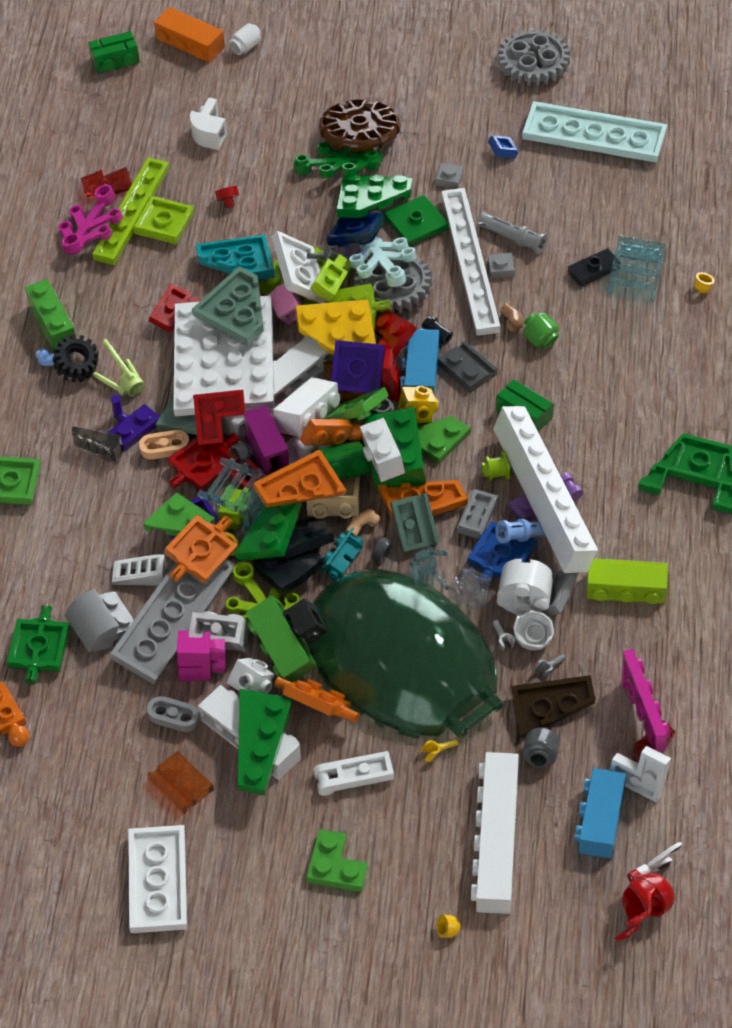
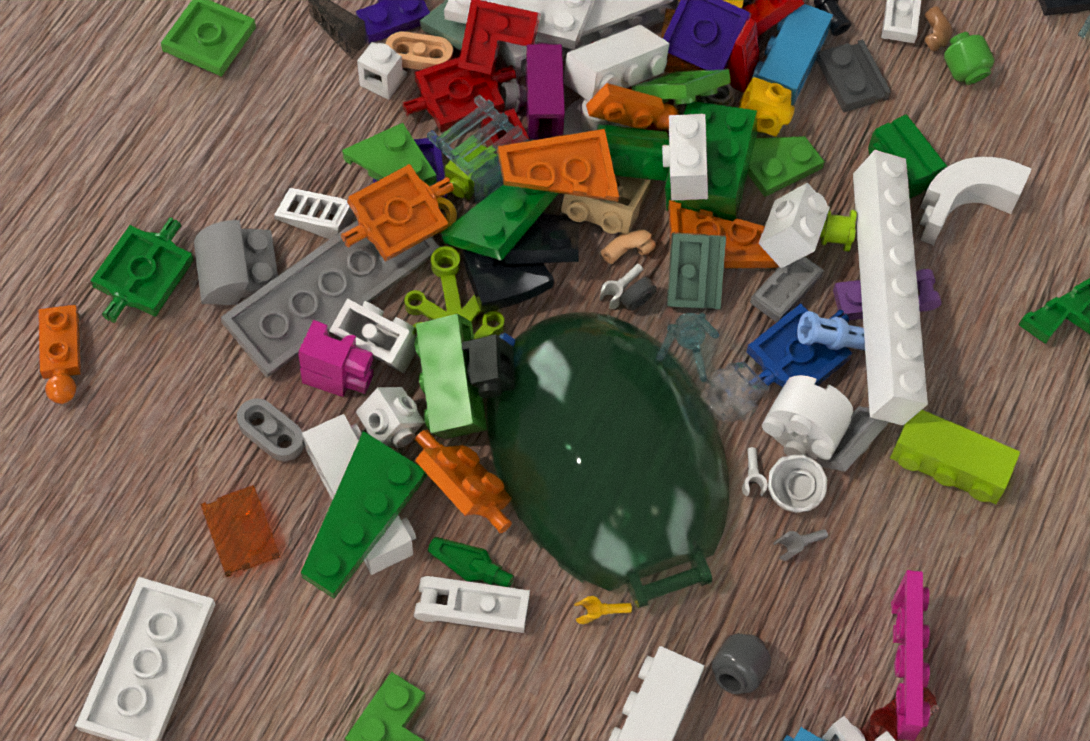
camera: 15 degrees right, 10 degrees up
teal hinge [318,527,363,580] -> none
dark brown wing [510,675,596,739] -> none
none -> white brick [357,42,407,100]
none -> green piece [428,536,514,588]
none -> white hand [599,263,644,309]
none -> white brick [758,183,830,268]
none -> white arch [920,157,1032,246]

